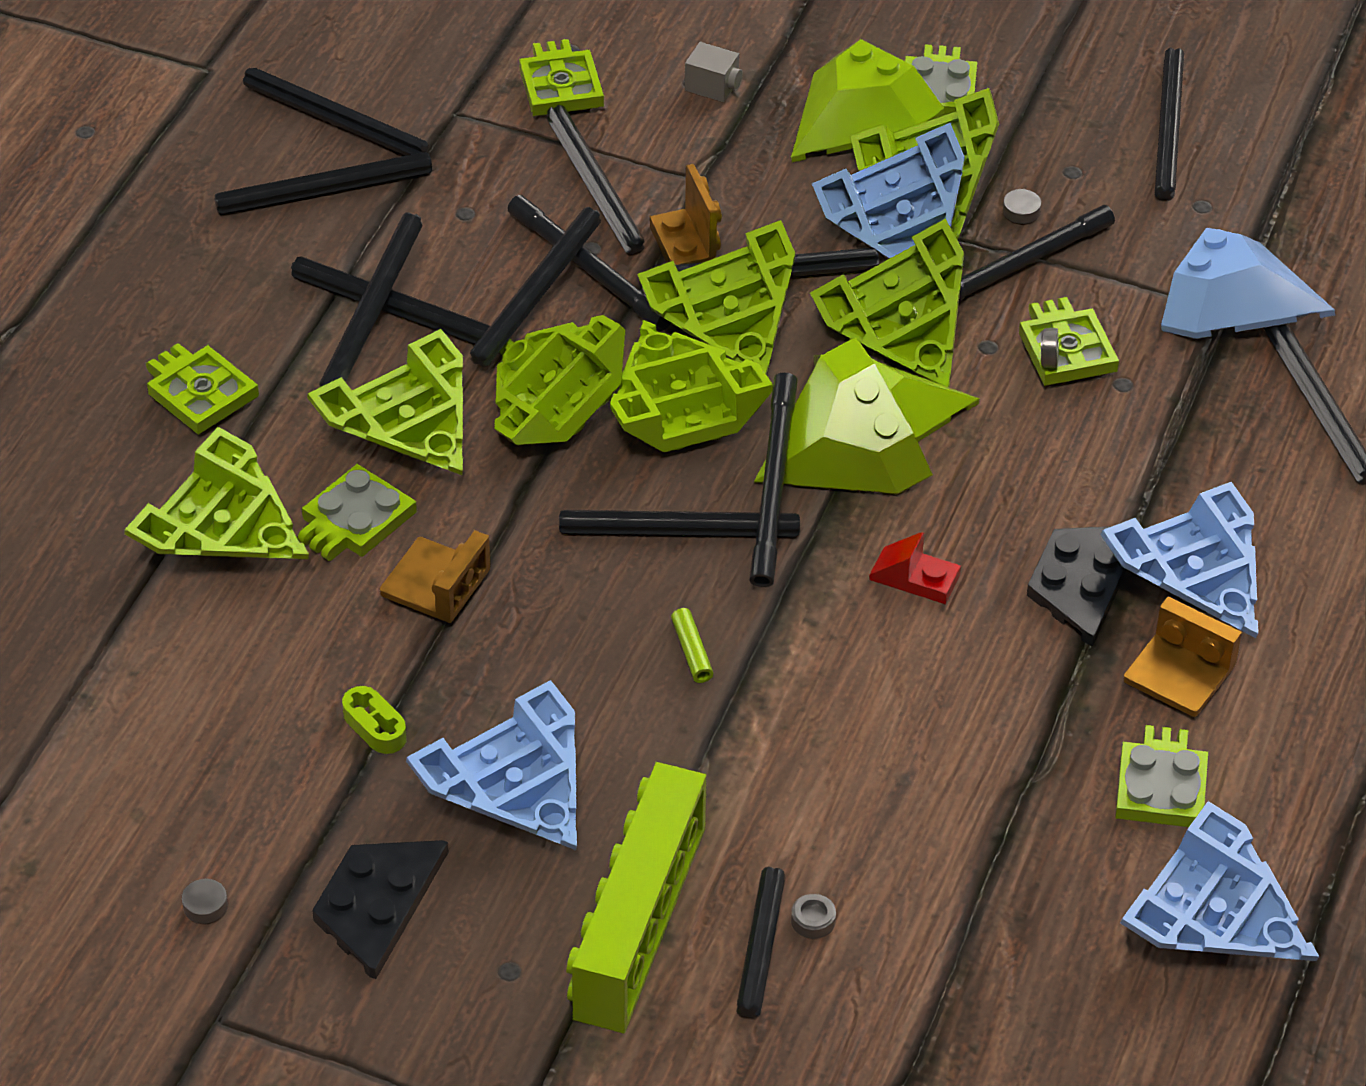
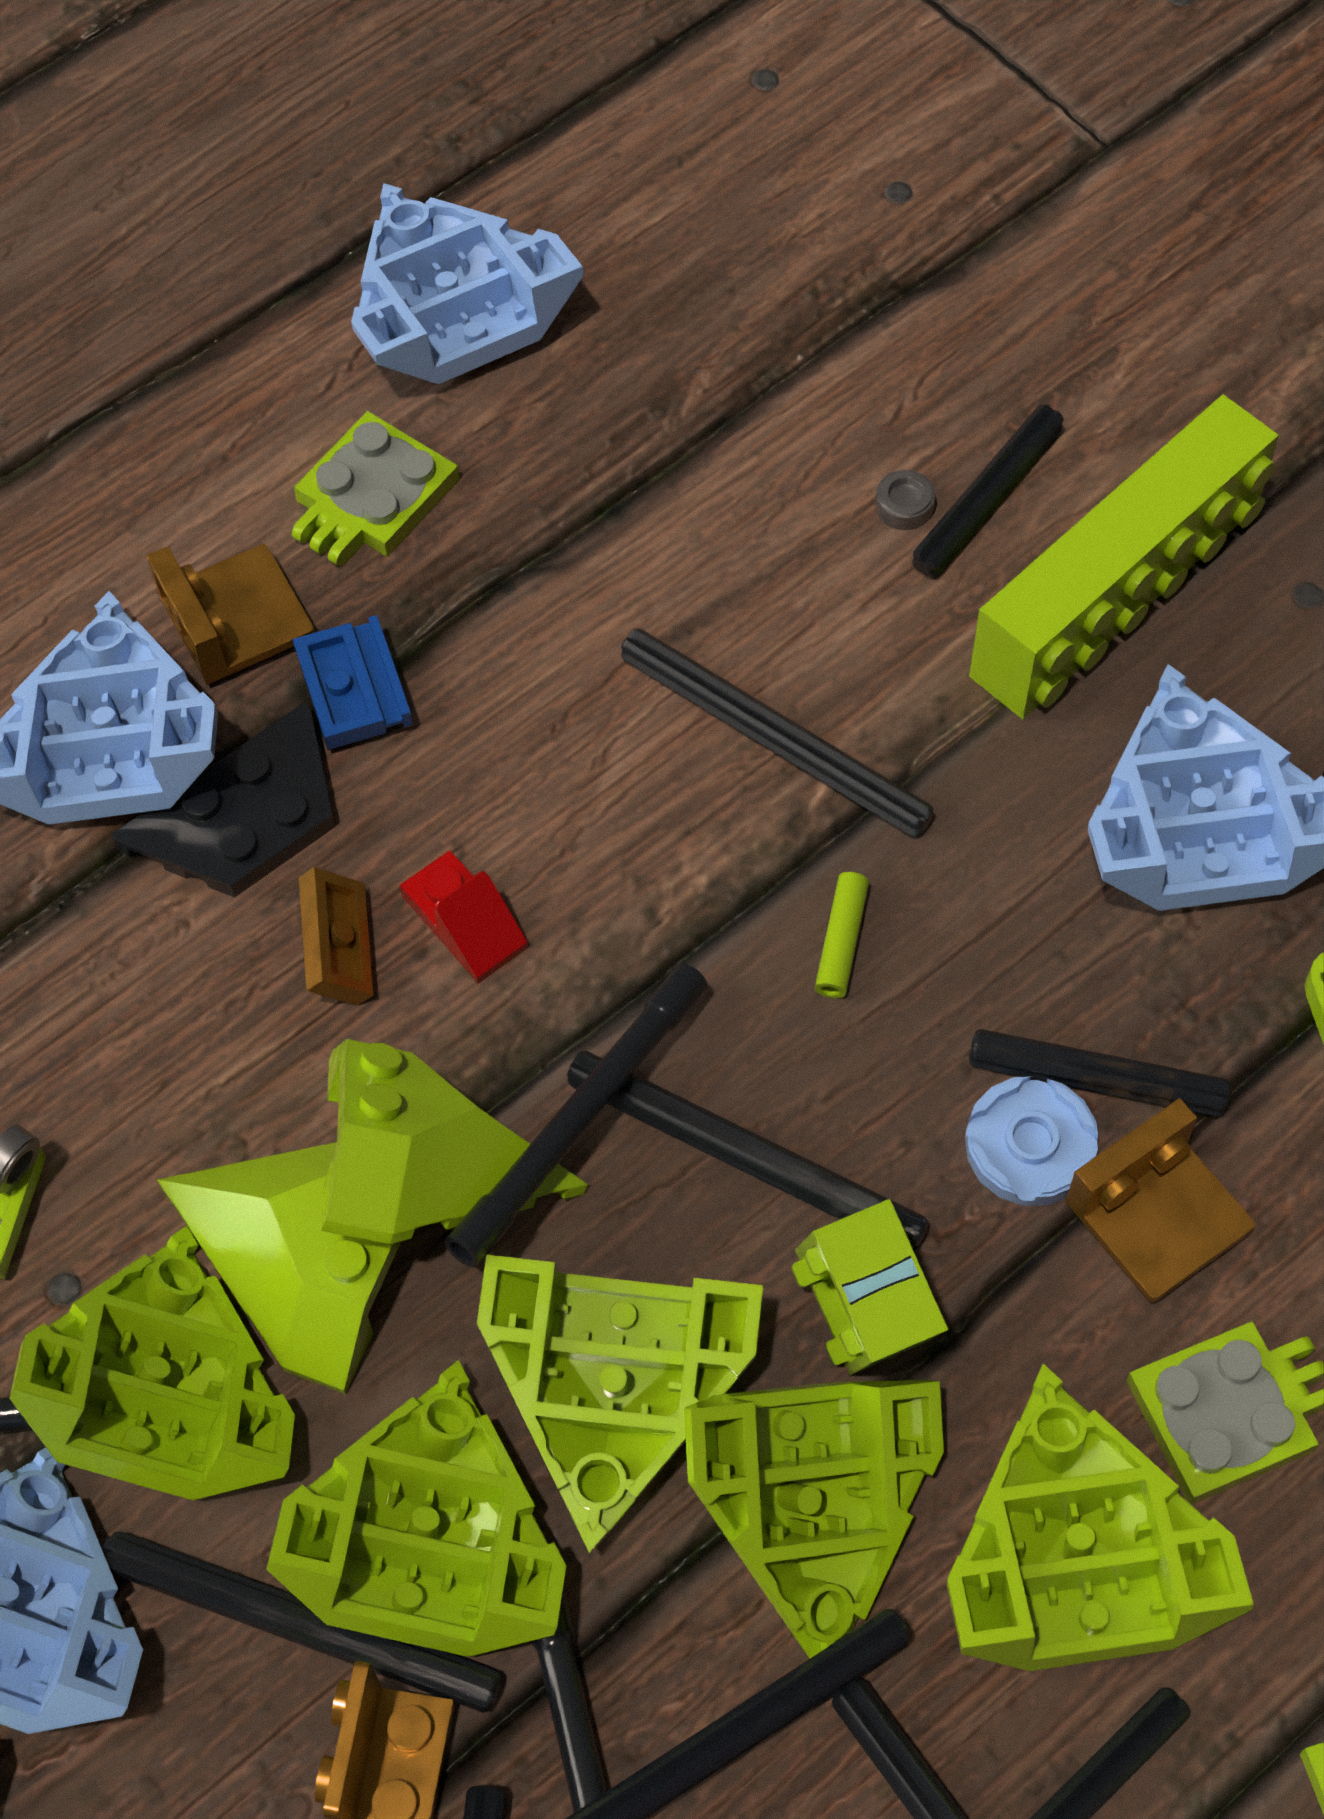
camera: 150 degrees left, 15 degrees up
none -> blue plate [292,615,413,750]
none -> pearl gold plate [299,867,373,1005]
none -> black axle [621,628,934,837]
none -> lime container [791,1199,948,1376]
none -> light blue tile [965,1076,1098,1206]
none -> black axle [969,1029,1230,1117]

